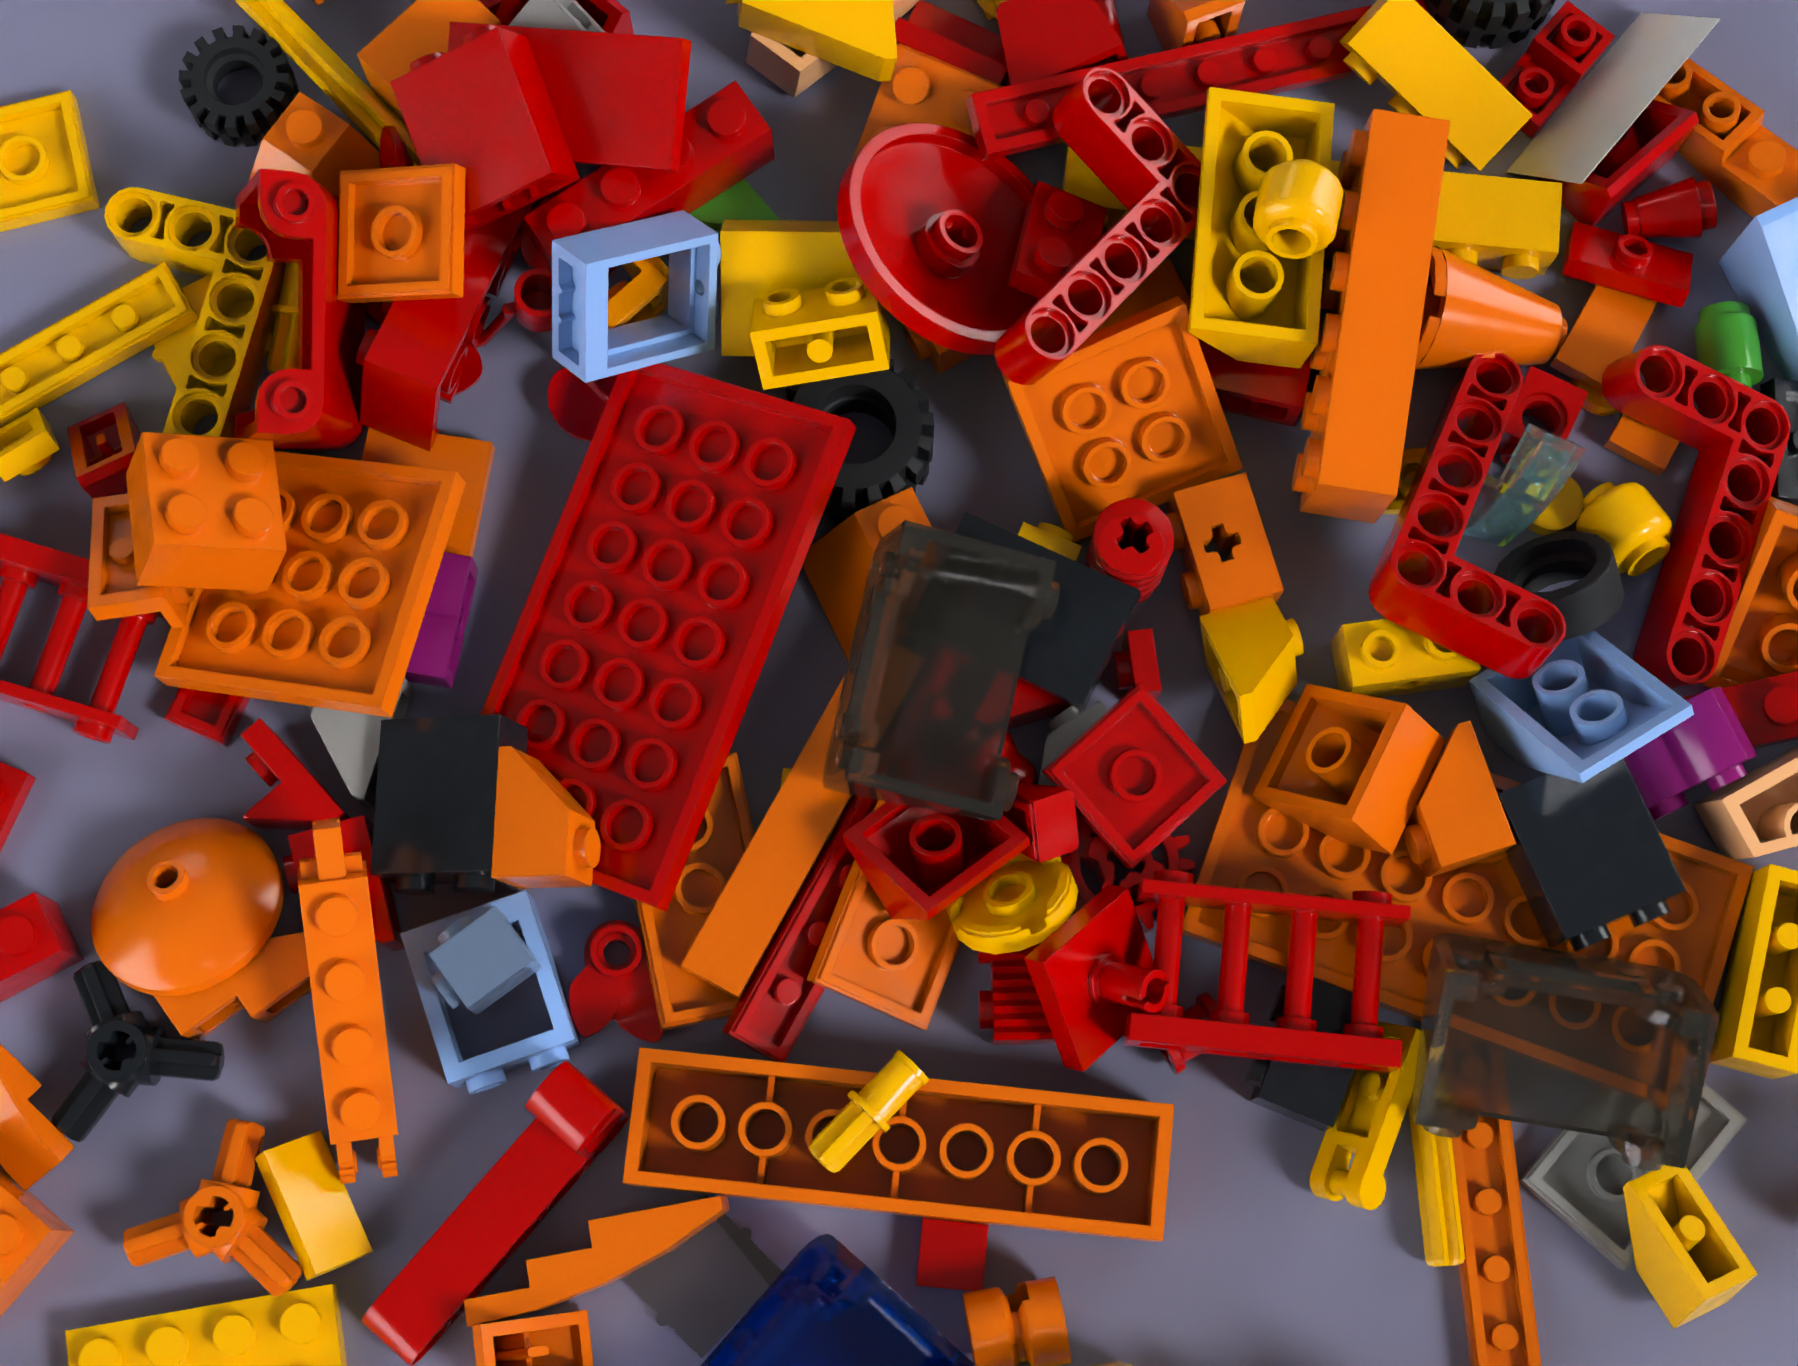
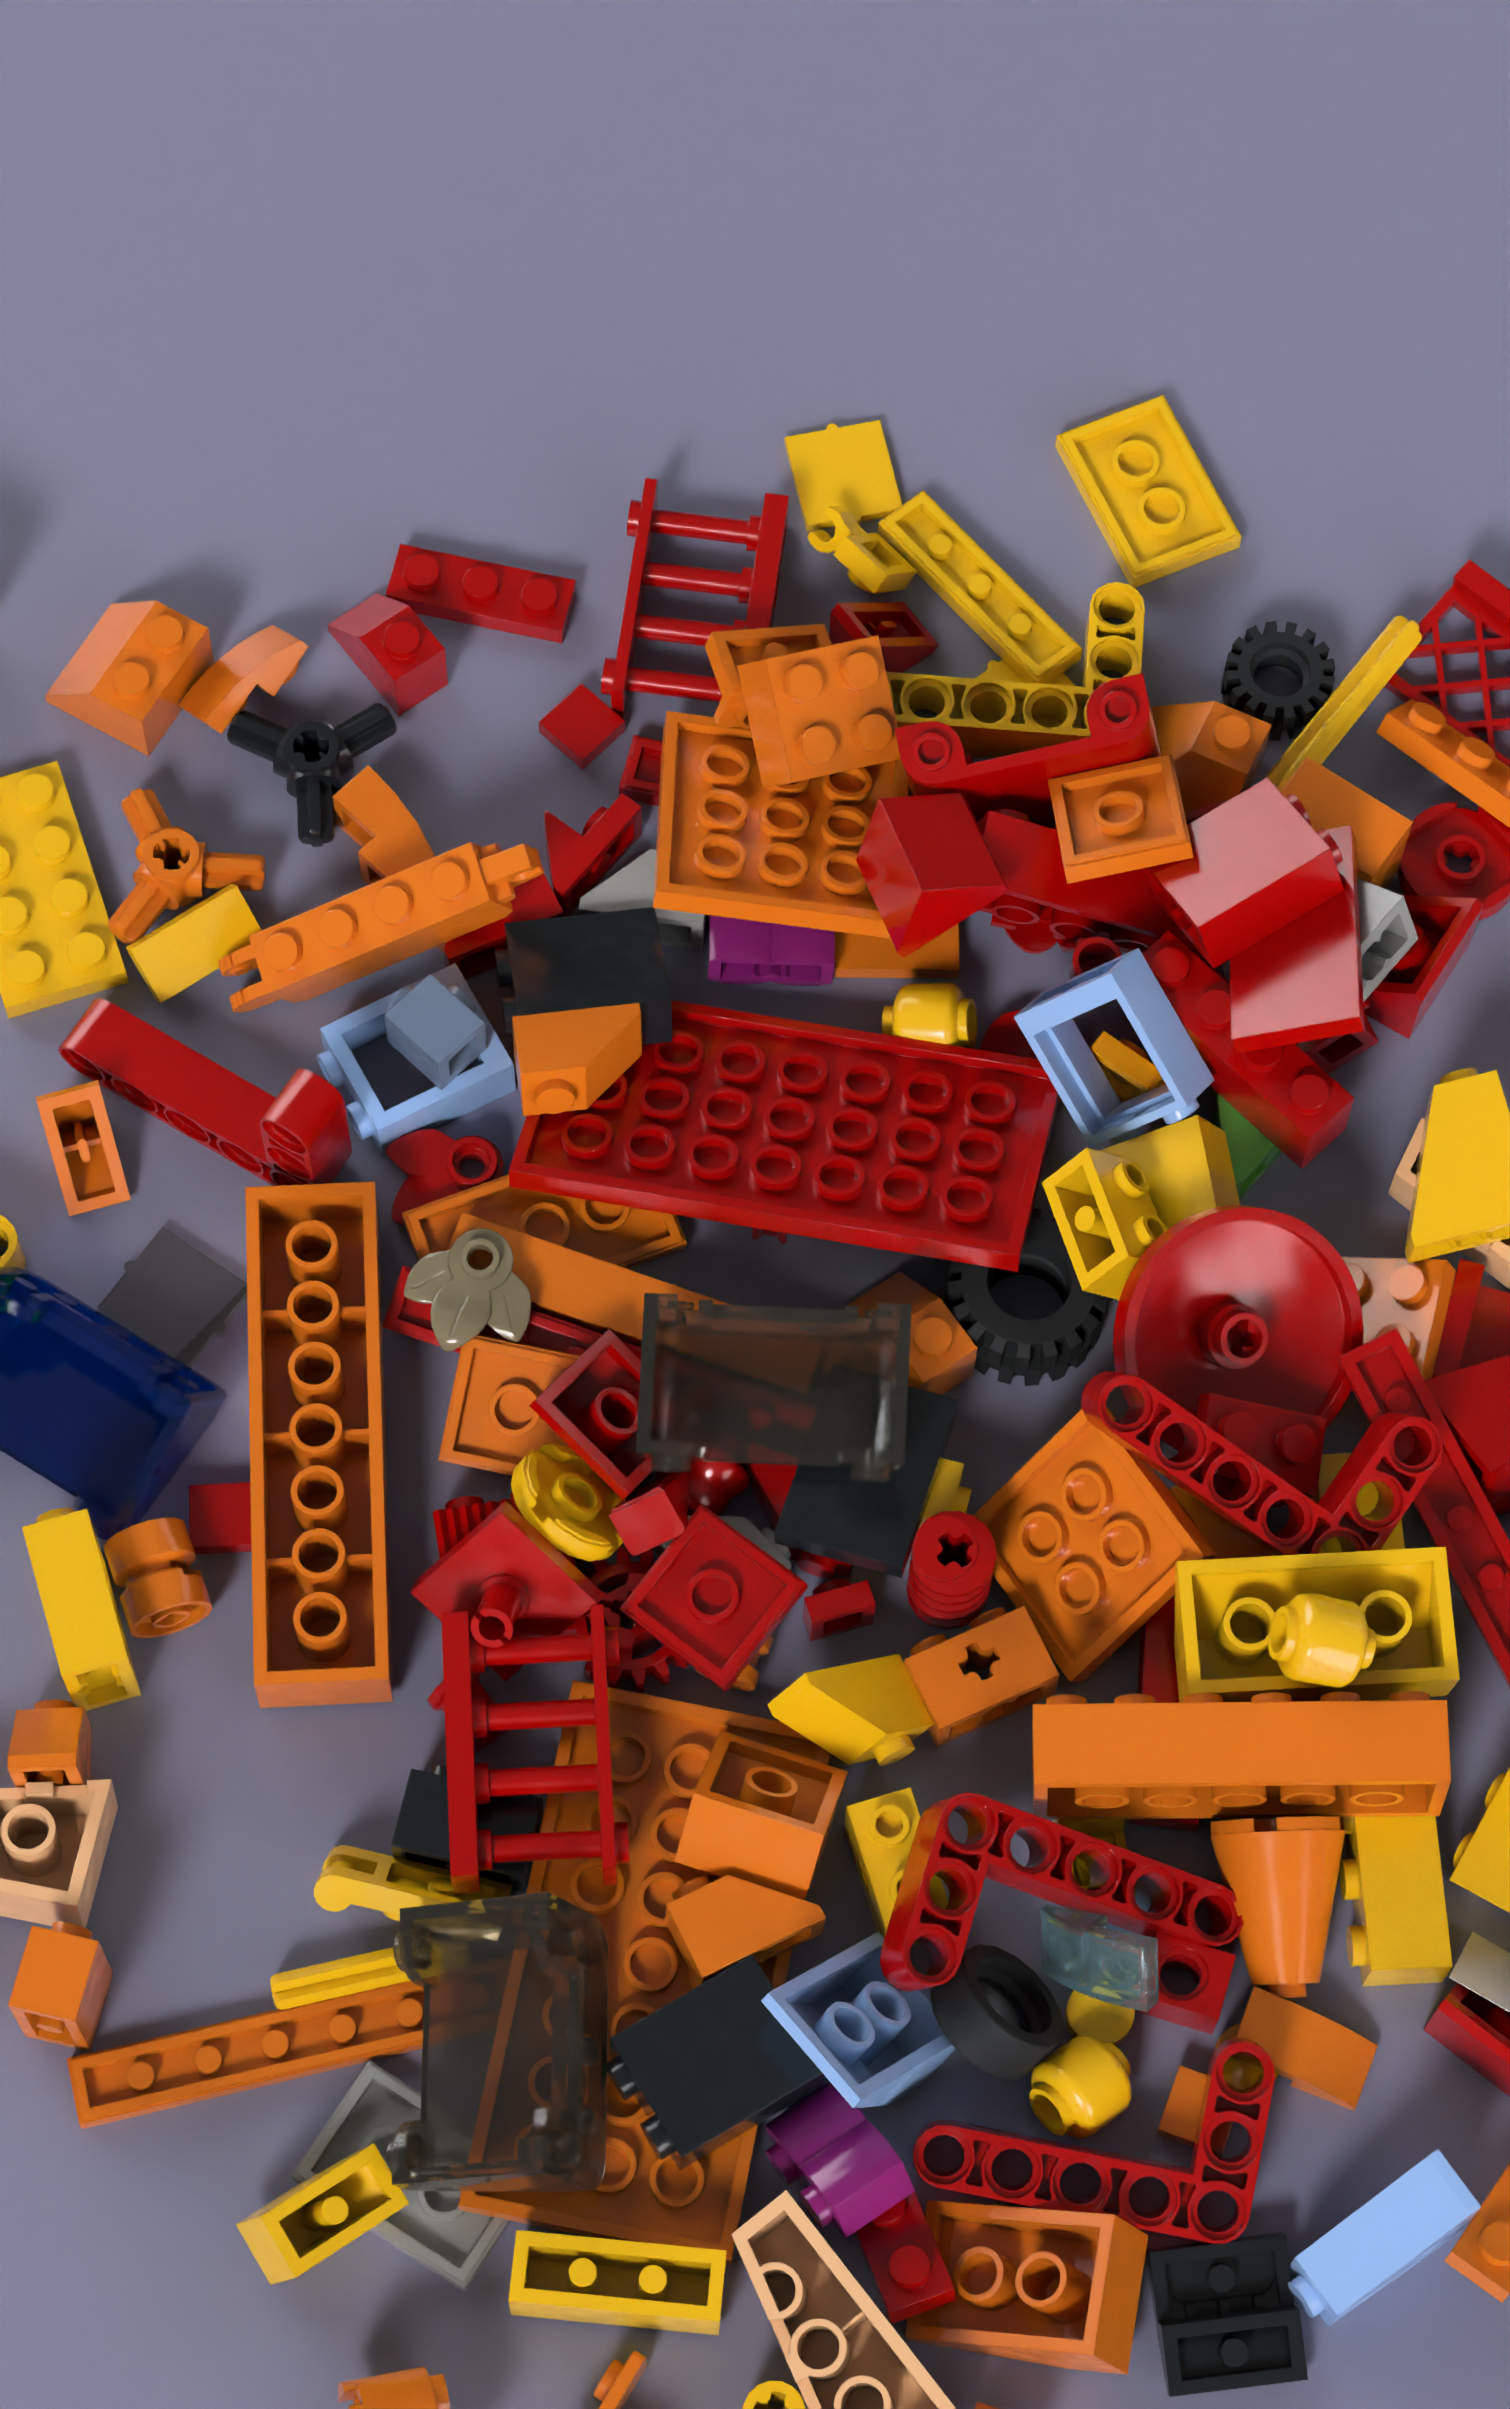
camera: 80 degrees right, 10 degrees down
orange dish [91,818,284,996] -> none
orange slope [463,1196,730,1327] -> none
yellow axle [809,1050,929,1173] -> none
red plate [1562,221,1693,308] -> none
red cone [1621,177,1717,238] -> none
bright green brick [1693,301,1764,388] -> none
none -> dark tan plate [404,1228,531,1352]
none -> red tile [539,683,625,770]
none -> red slope [856,793,1010,958]
none -> yellow head [882,982,978,1048]

